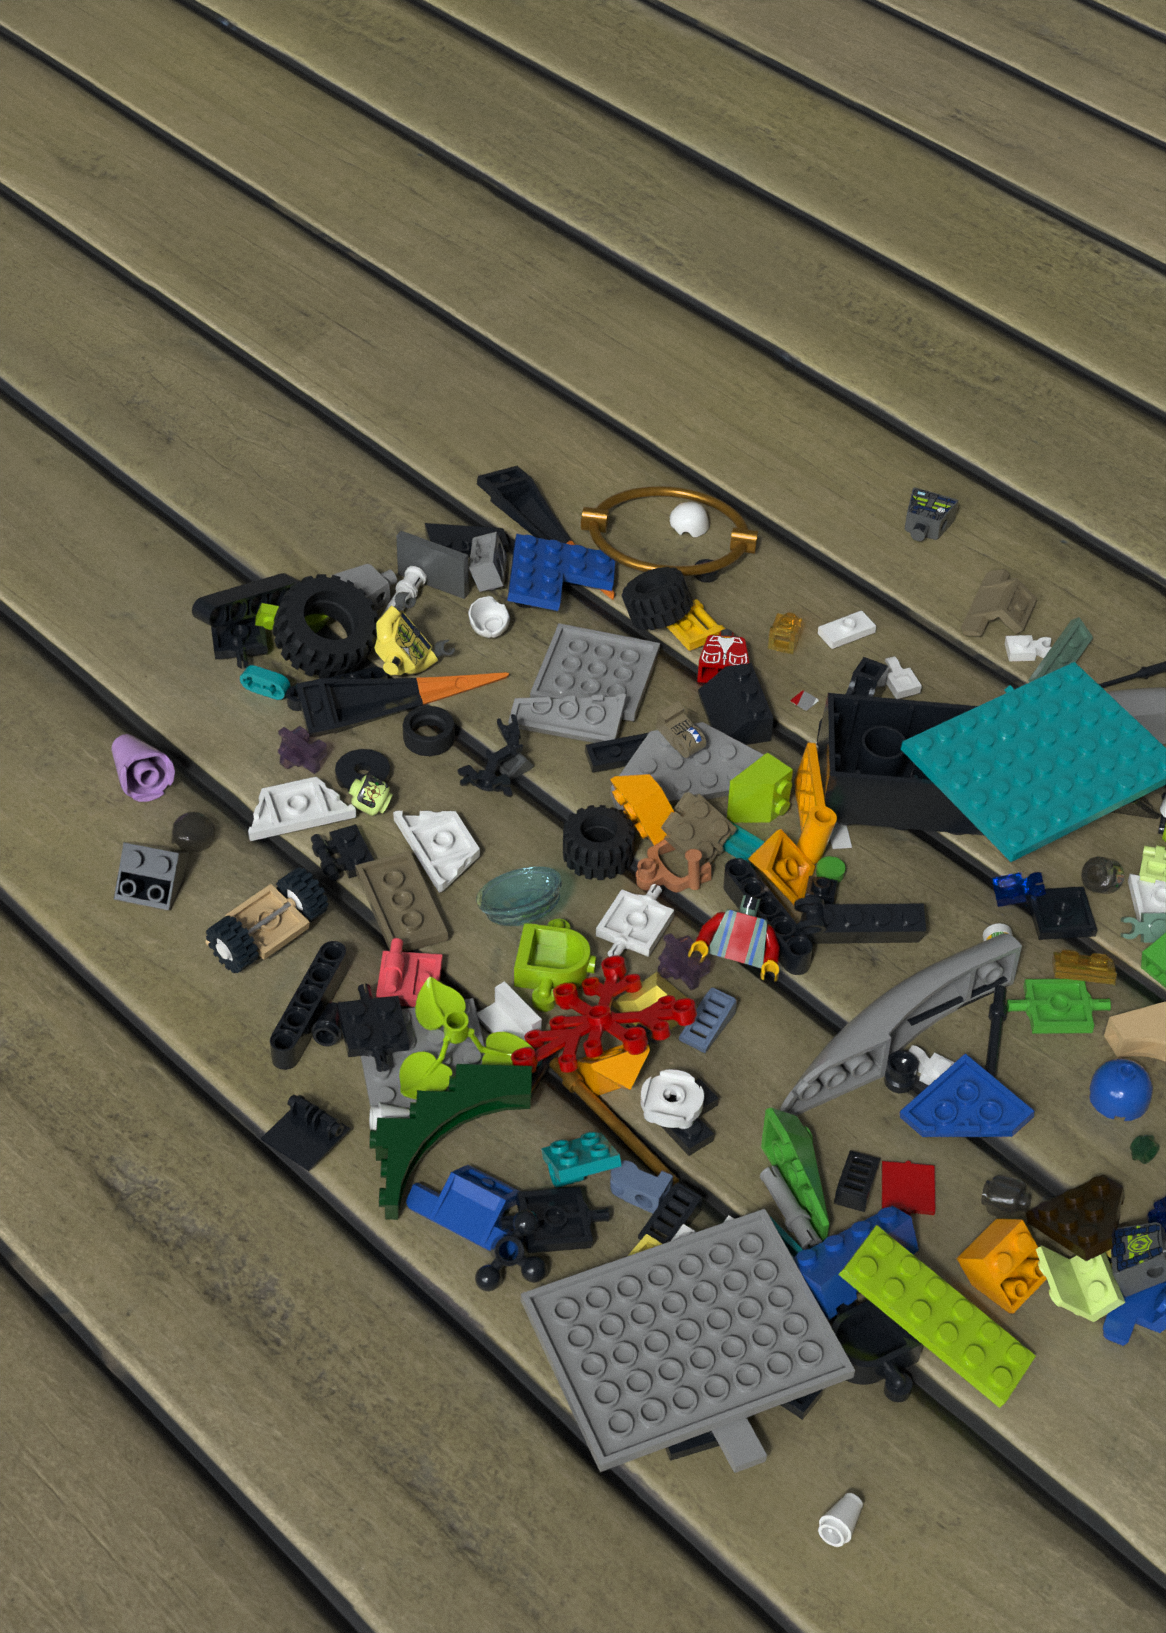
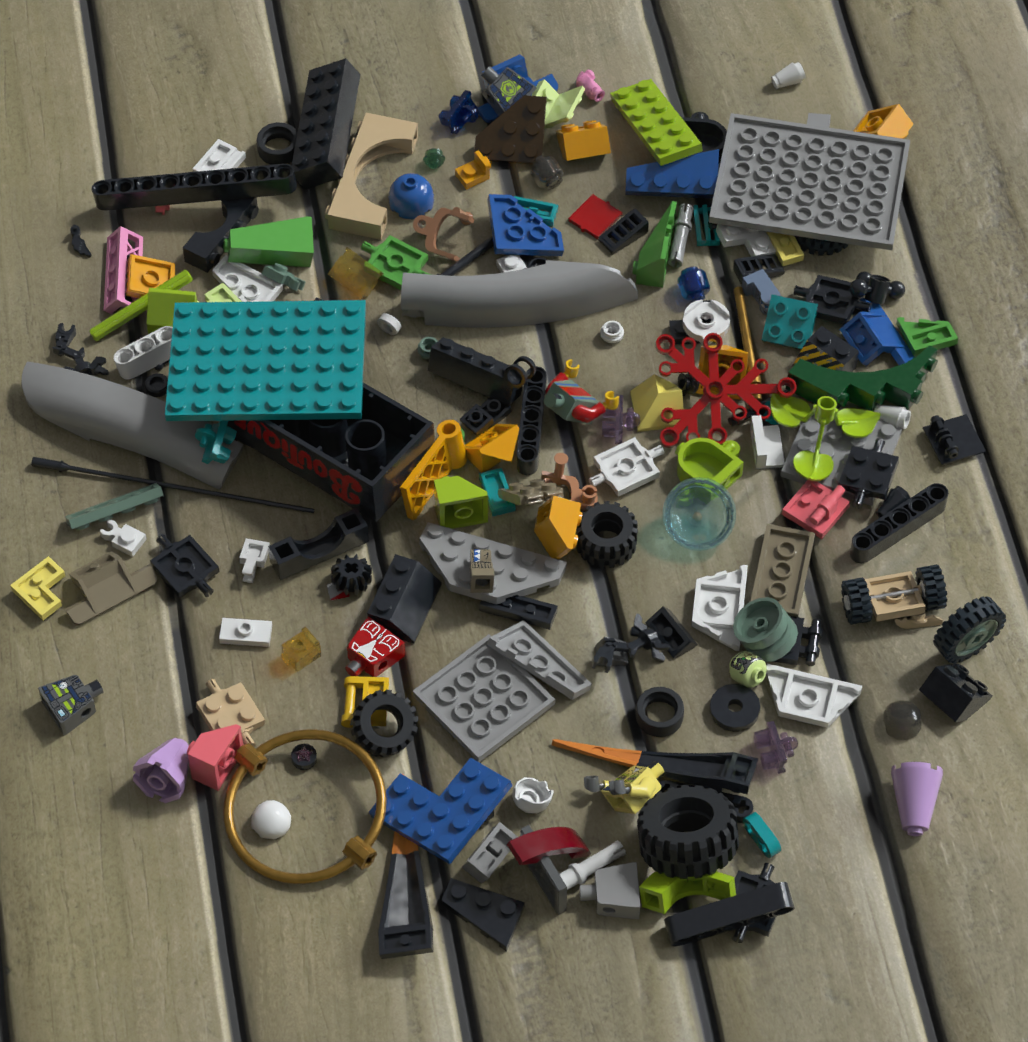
camera: 145 degrees left, 10 degrees up
sand blue slope [679,987,737,1053] -> none
none -> light yellow plate [10,556,65,620]
none -> lavender cone [133,738,189,803]
none -> black plate [150,534,220,598]
none -> coral slope [187,724,243,791]
none -> tan plate [196,679,265,747]
none -> black gear [331,554,372,596]
none -> nougat piece [413,207,475,262]
none -> sand green plate [418,337,437,359]
none -> light orange bracket [455,150,491,190]
none -> dark red slope [506,827,591,865]
none -> teal tile [514,196,559,227]
none -> bright pink arm [576,69,605,102]
none -> white plate [600,321,624,343]
none -> black slope [645,606,698,659]
none -> clear blue head [677,266,710,301]
none -> sand green wheel [733,597,798,662]
none -> black slope [790,326,859,372]
none -> light orange slope [853,104,913,139]
none -> bright green wing [896,317,958,357]
none -> black wheel [933,596,1006,664]

